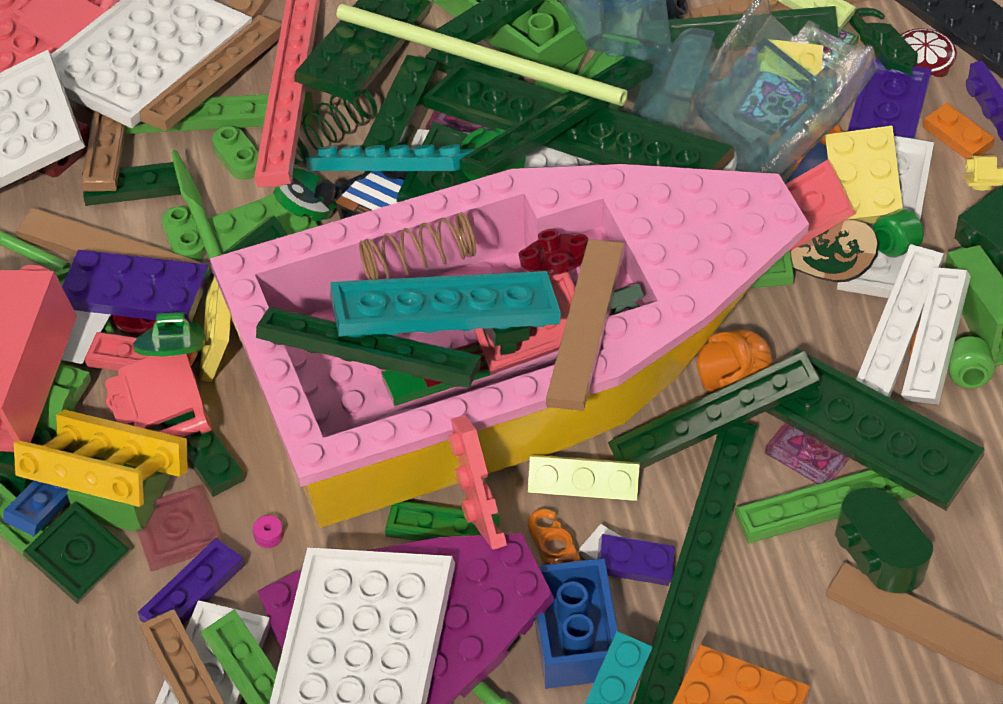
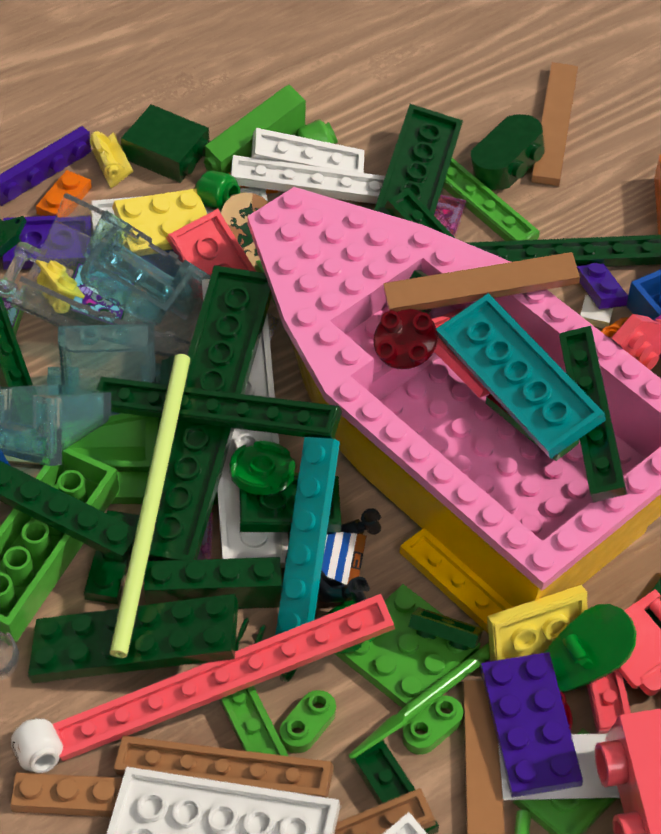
camera: 115 degrees left, 0 degrees up
medium nougat piece [359,212,477,280] -> none

